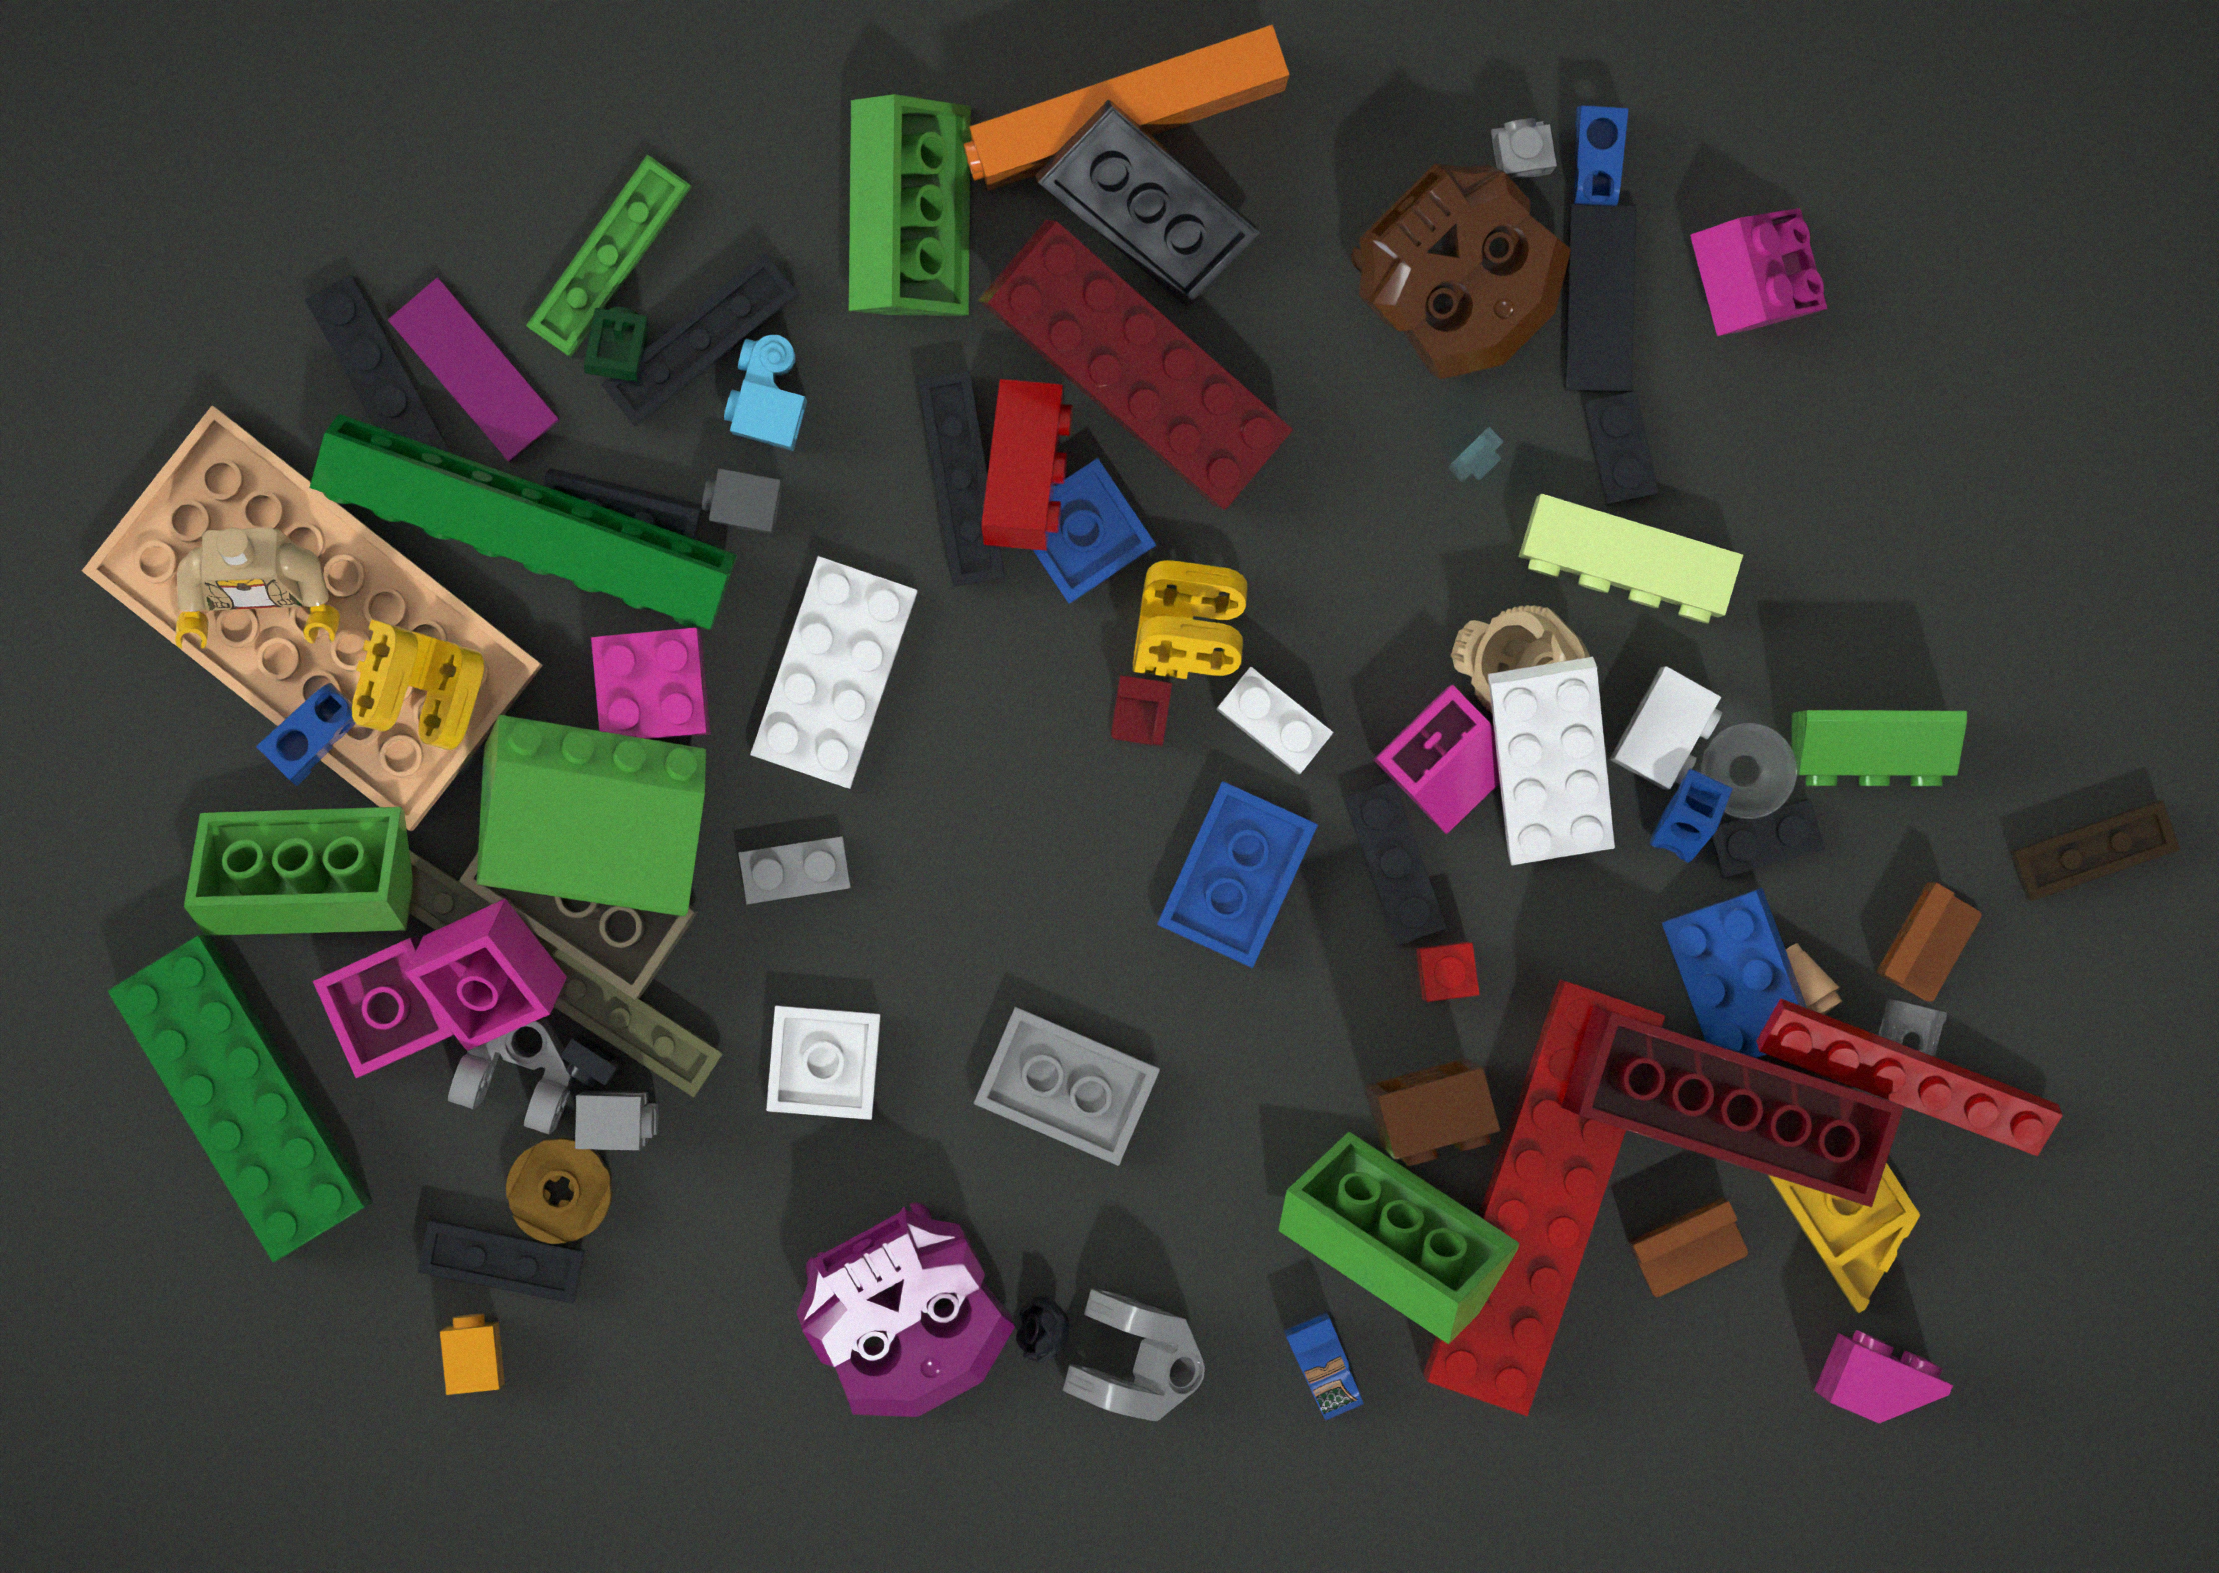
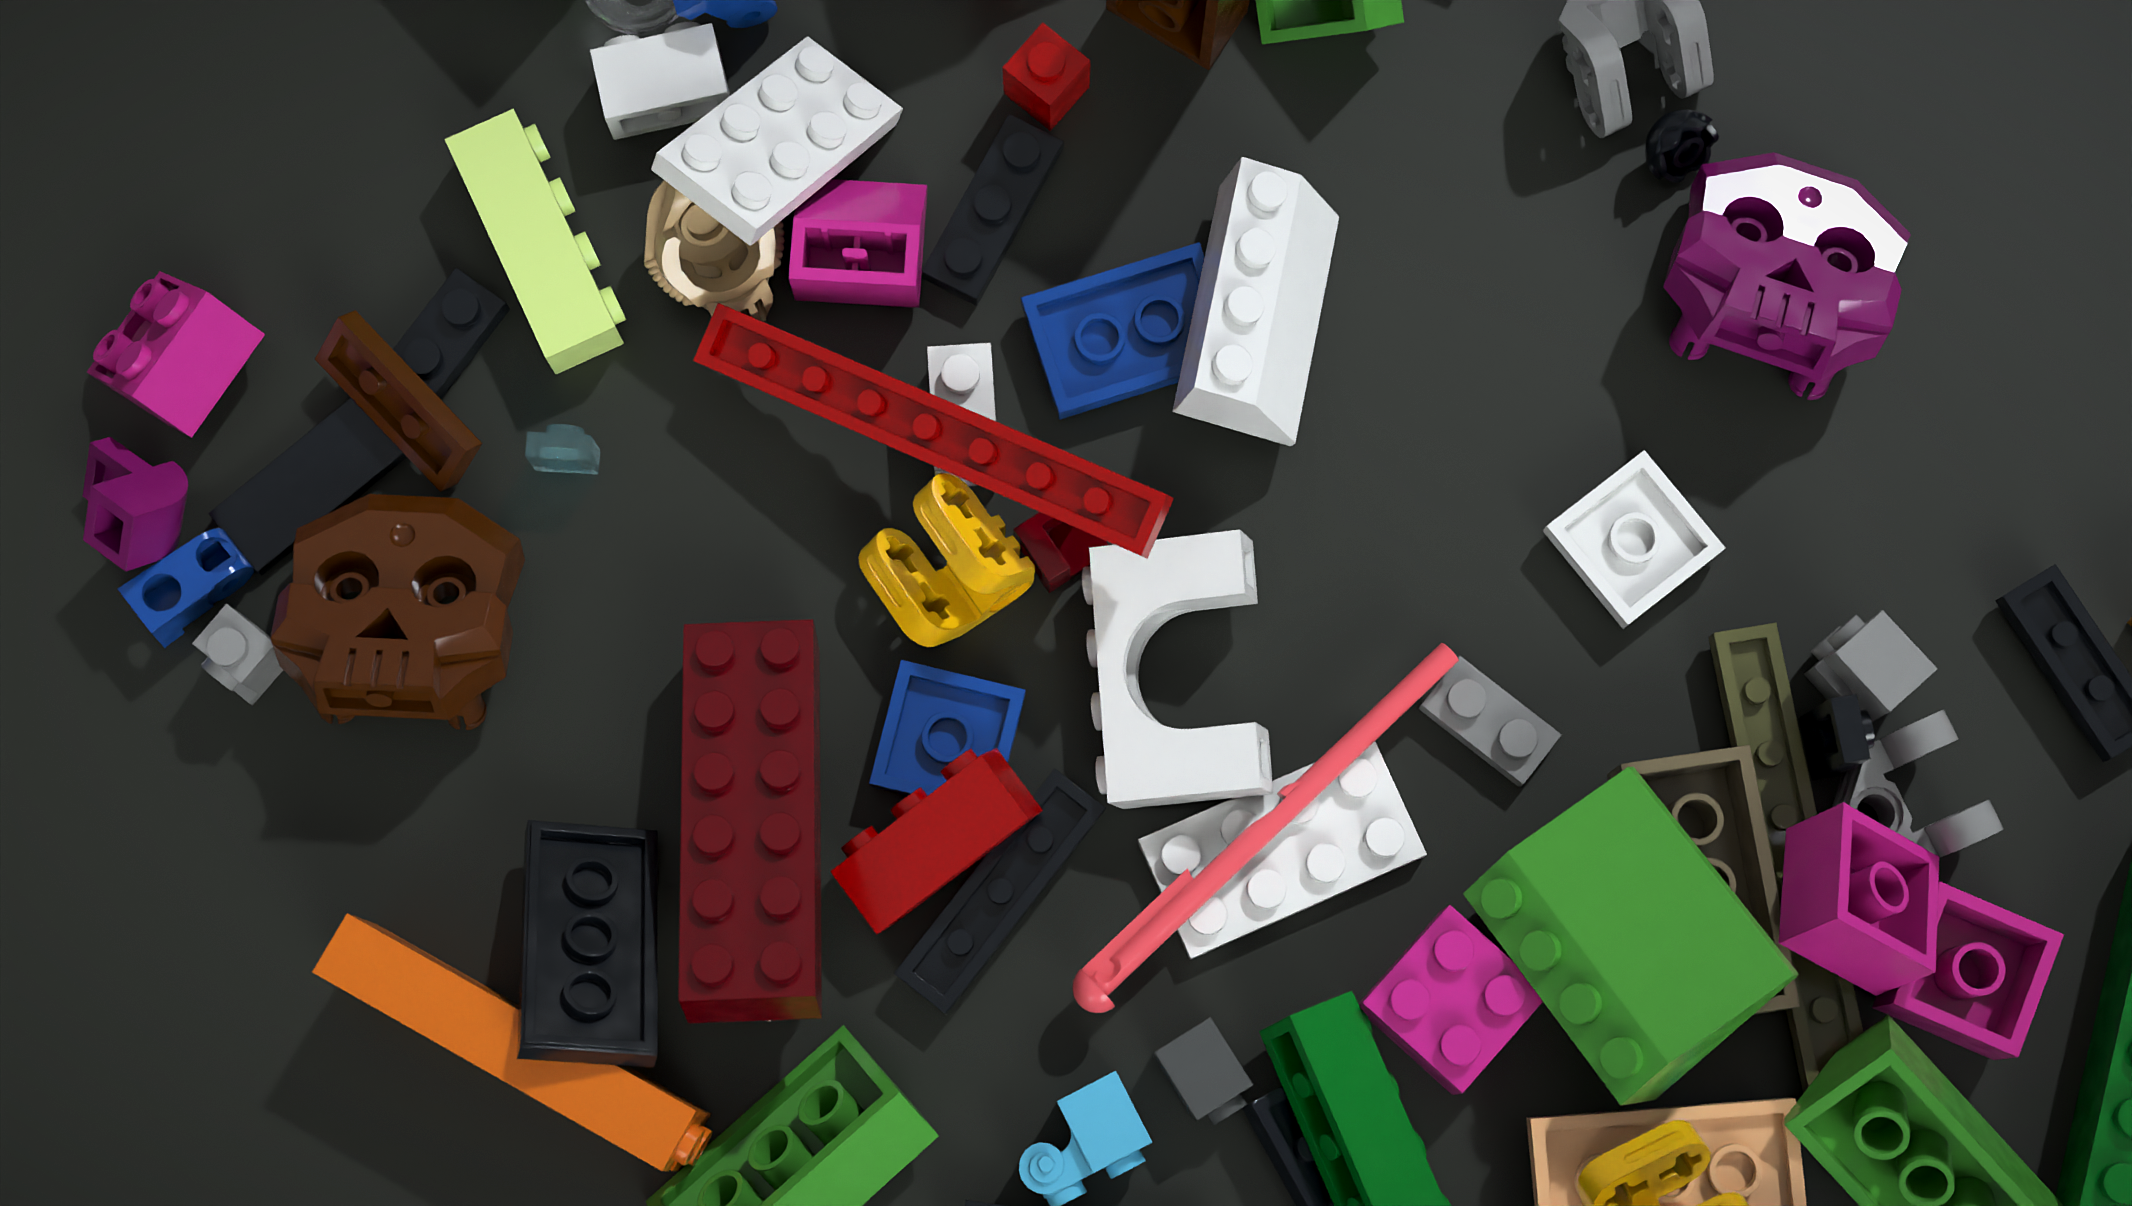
camera: 135 degrees left, 10 degrees down
pearl gold plate [506,1138,613,1244] -> none
light grey plate [974,1006,1160,1166] -> none
none -> magenta brick [82,437,188,572]
none -> reddish brown plate [315,310,483,492]
none -> red plate [693,303,1174,559]
none -> coral bar [1072,643,1459,1013]
none -> white arch [1082,529,1273,809]
none -> white slope [1172,157,1339,447]

